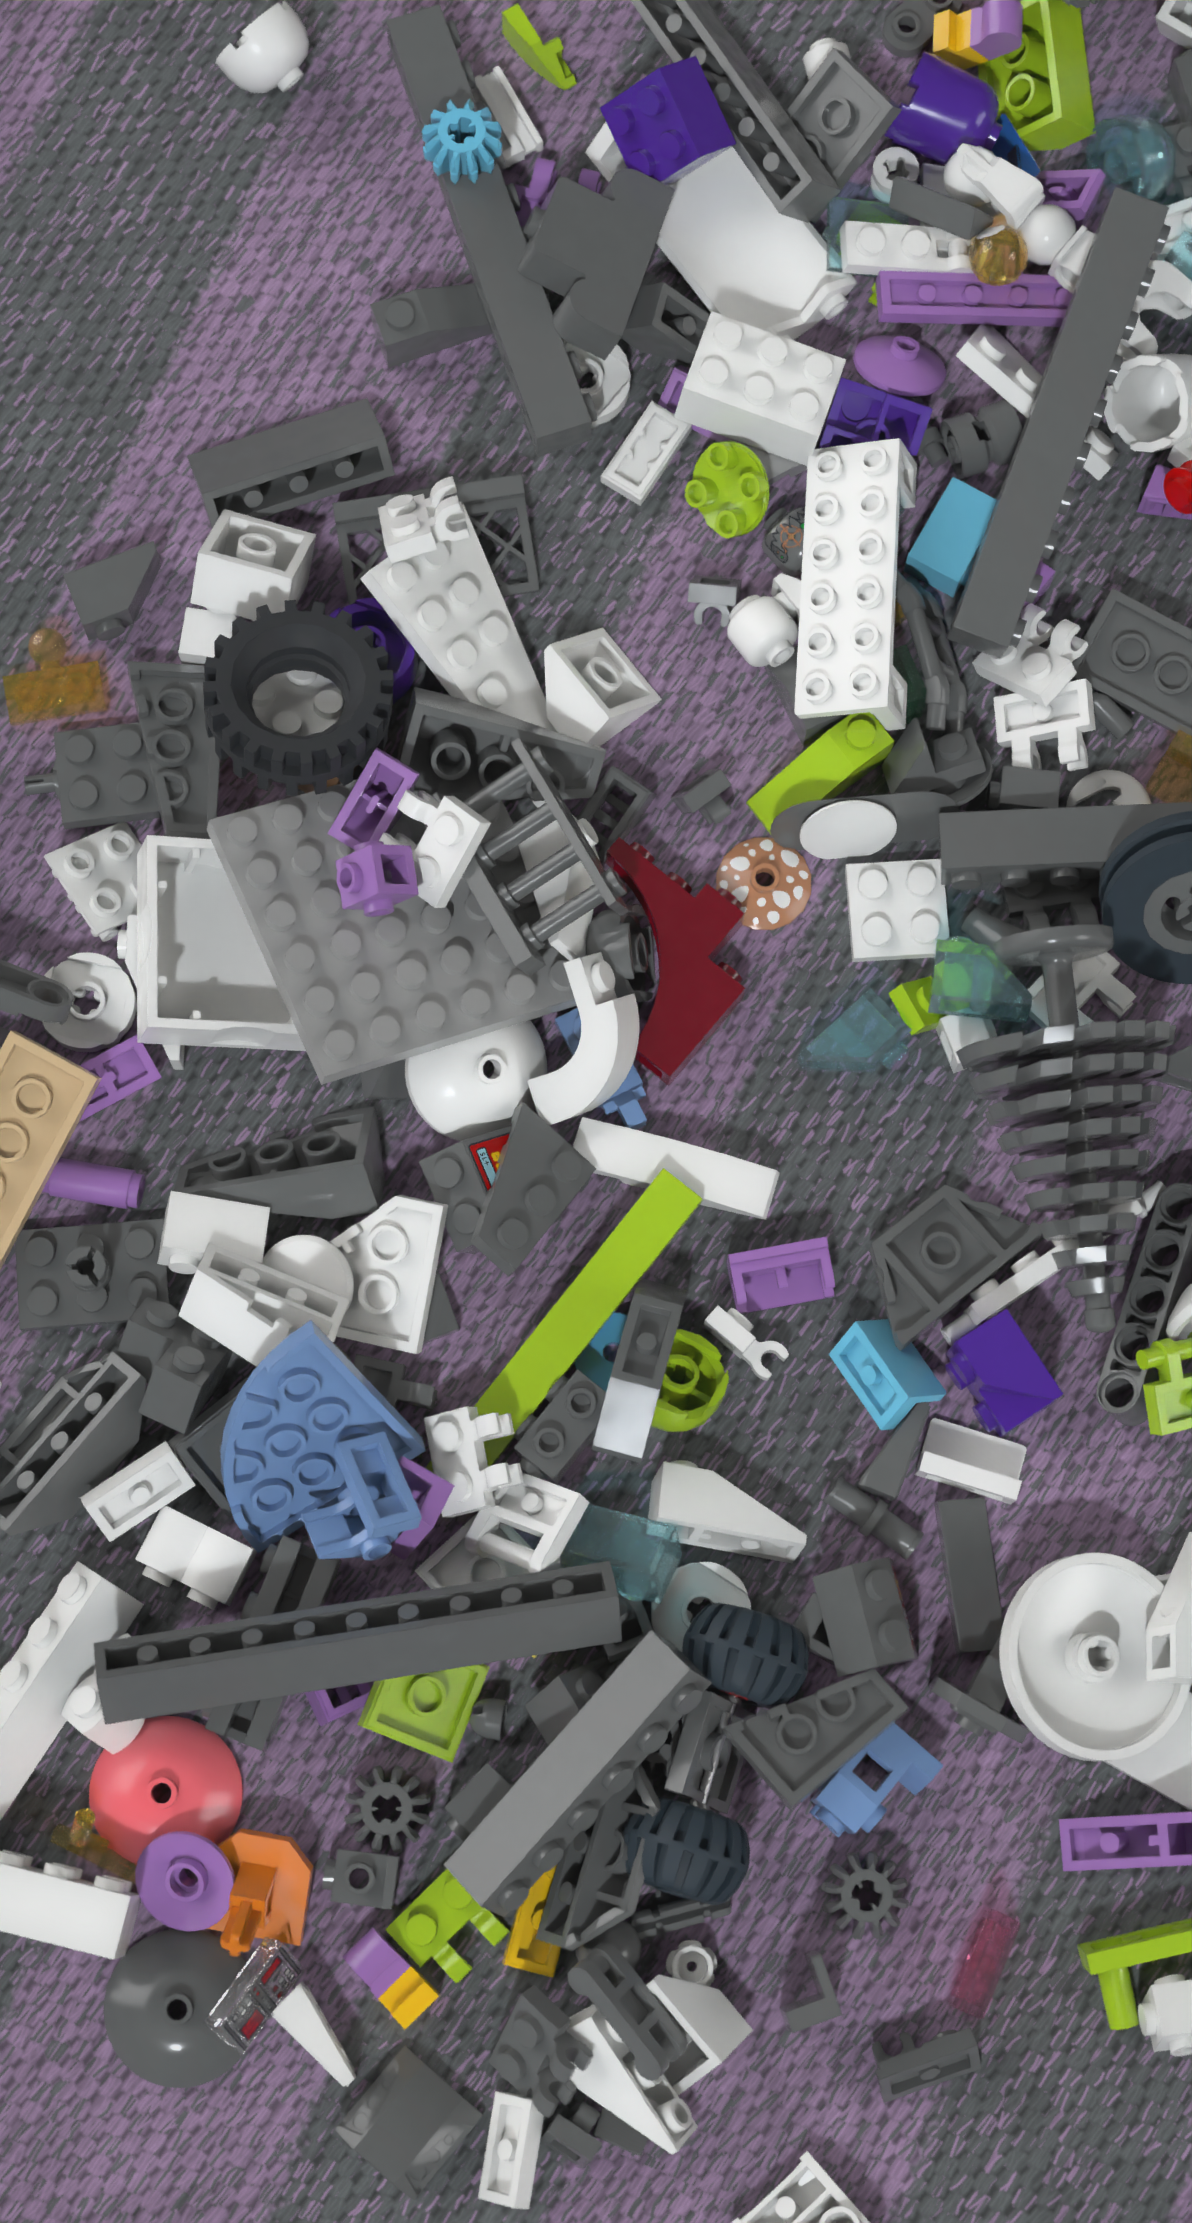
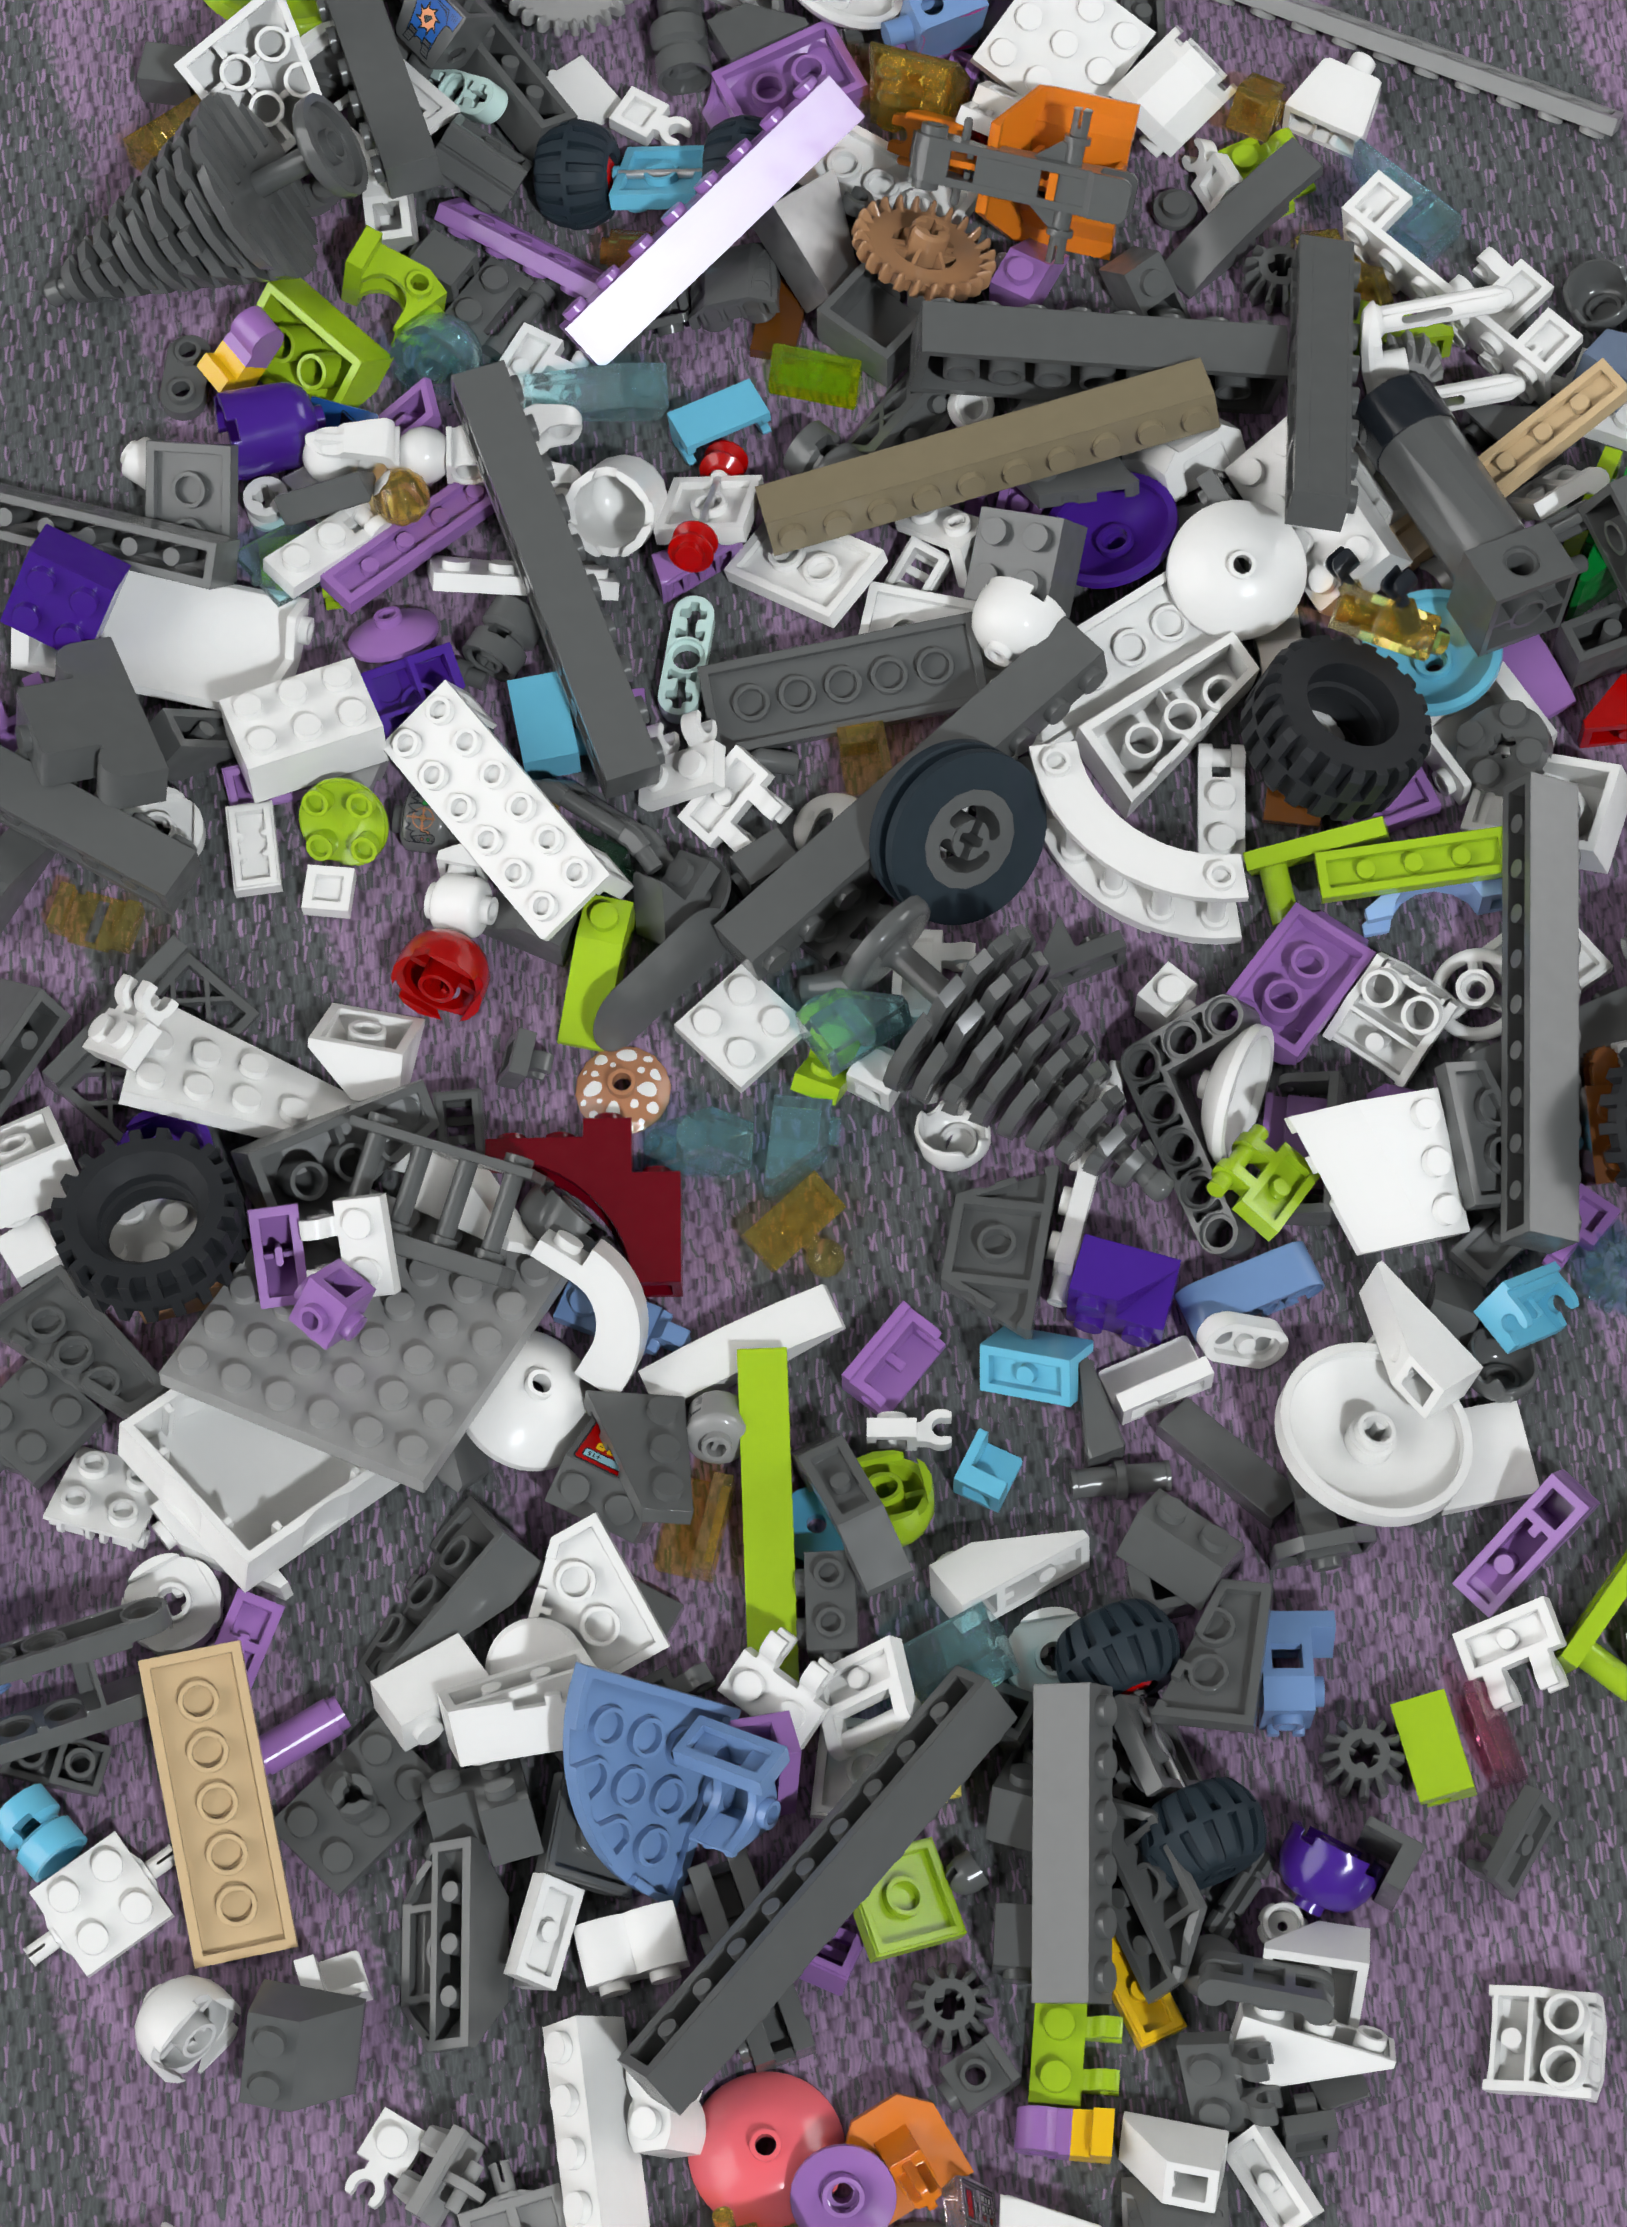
camera: 35 degrees left, 10 degrees down
tile [688,575,742,627] -> none
white piece [800,800,897,859] -> none
none -> clear yellow piece [45,881,146,954]
none -> white plate [301,864,357,919]
none -> lime tile [341,225,447,348]
none -> red cylinder [391,928,490,1022]
none -> clear light blue slope [643,1106,754,1178]
none -> clear yellow panel [655,1472,735,1583]
none -> light aqua beam [658,596,715,724]
none -> light grey head [686,1390,746,1465]
none -> clear yellow plate [740,1170,846,1277]
none -> white hair [914,1100,991,1172]
none -> medium azure panel [953,1428,1022,1513]
none -> white slope [1118,2111,1229,2213]
none -> medium blue beam [1174,1241,1325,1342]
none -> white plate [1196,1311,1289,1369]
none -> dark purple cylinder [1279,1820,1386,1917]
none -> lime hinge [1390,1689,1477,1808]
none -> white plate [1452,1596,1569,1712]

